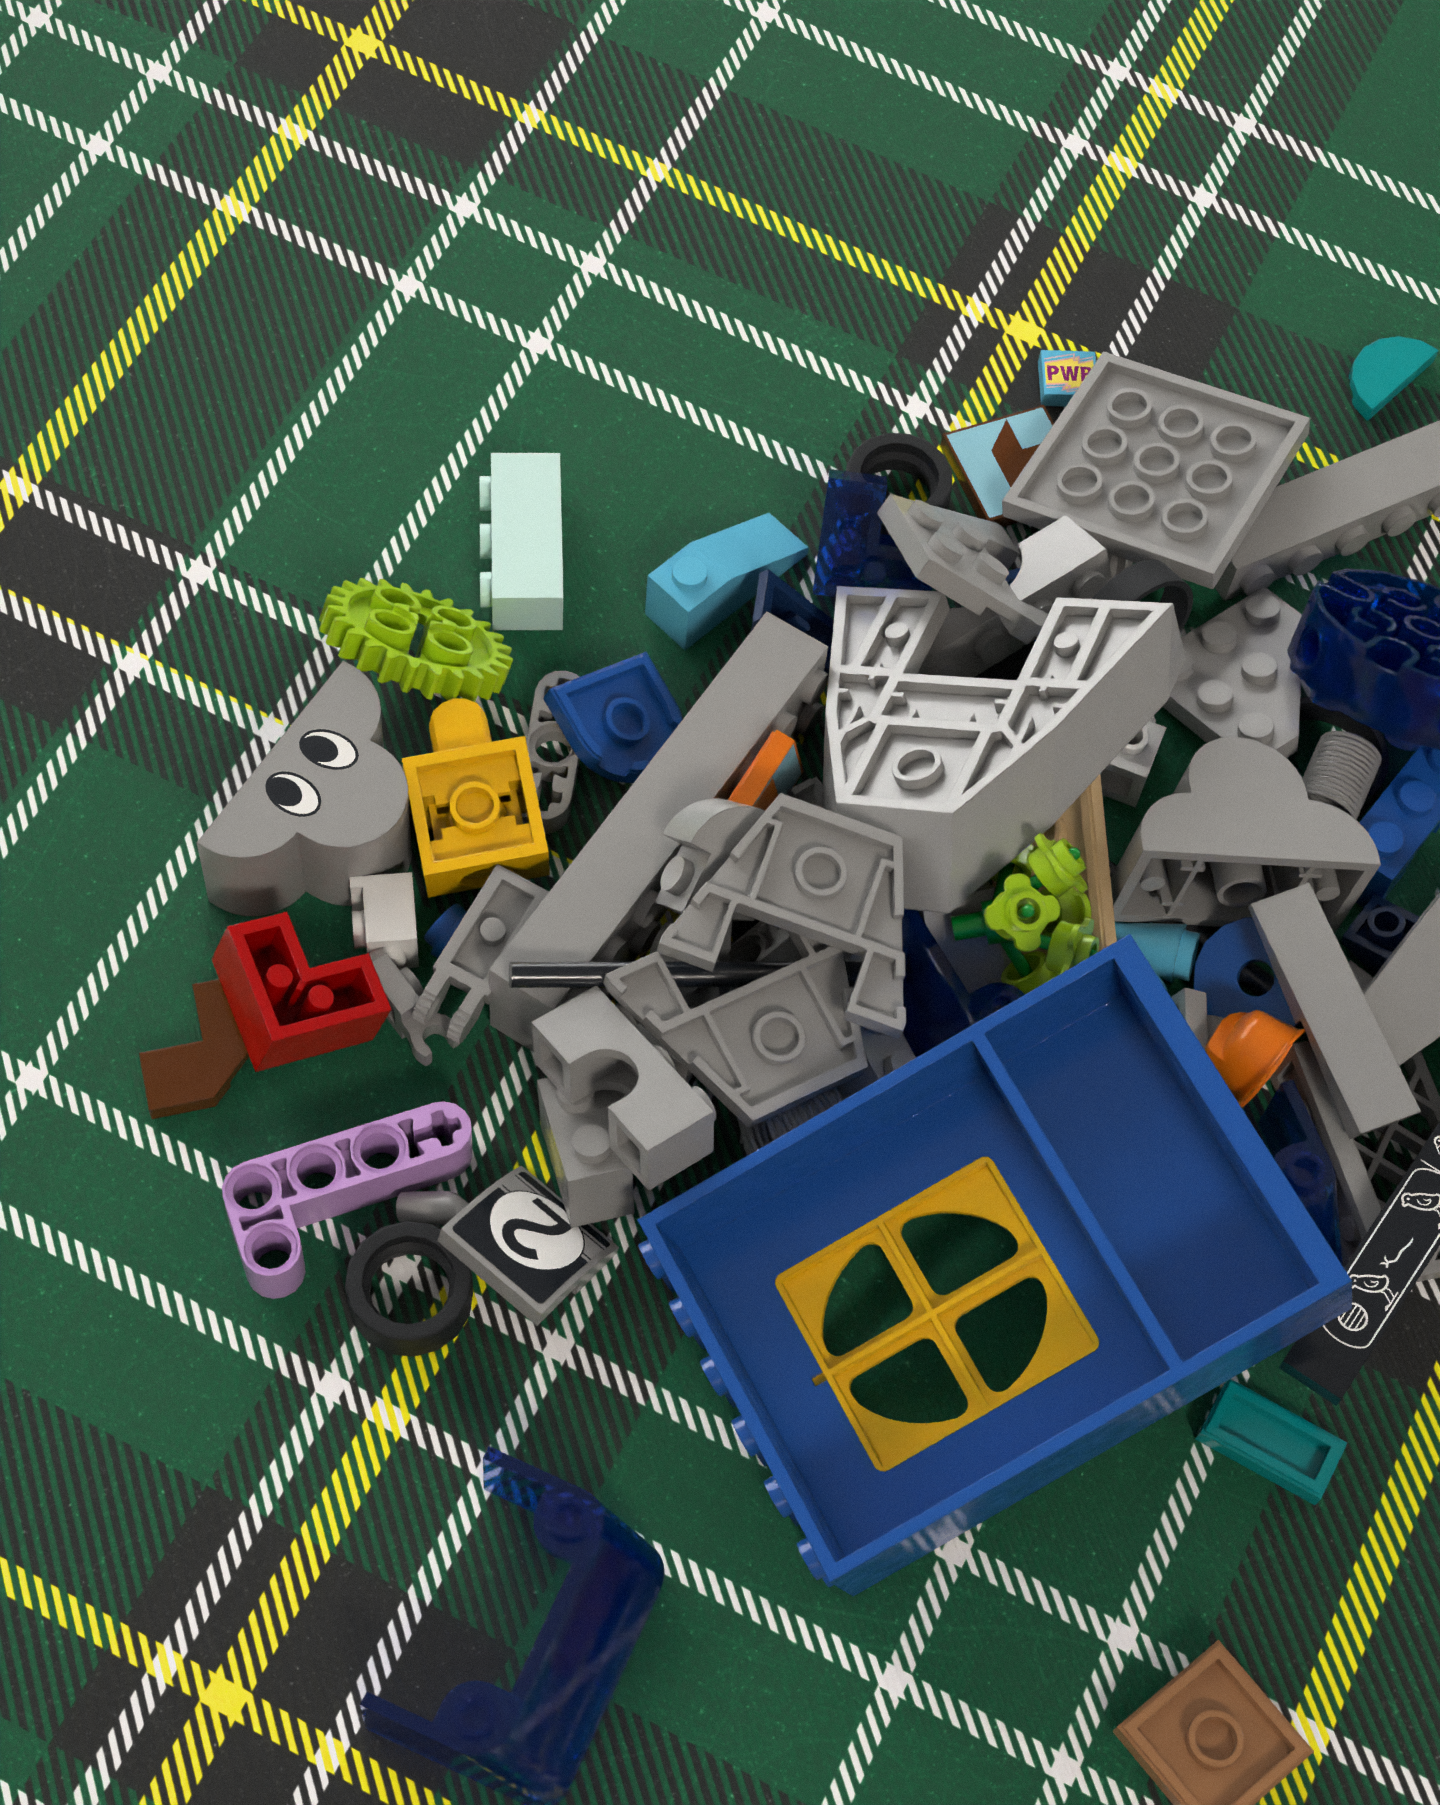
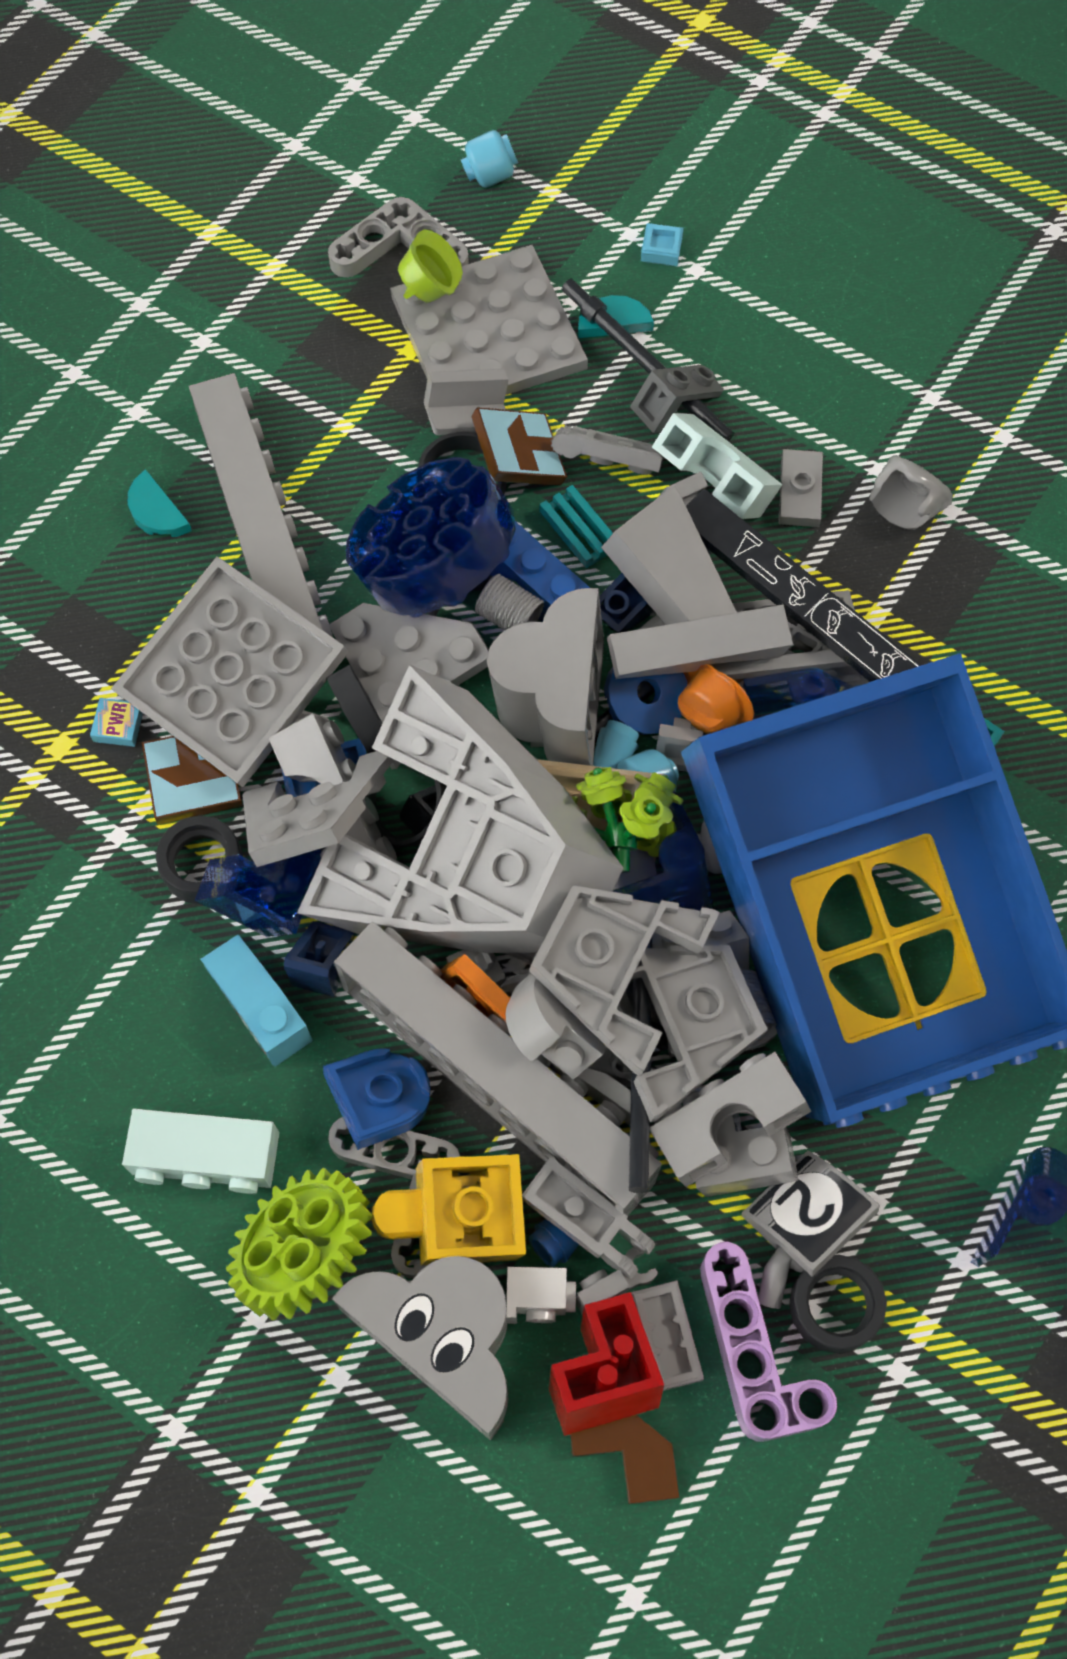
camera: 75 degrees left, 5 degrees up
none -> light grey plate [631,1281,704,1391]

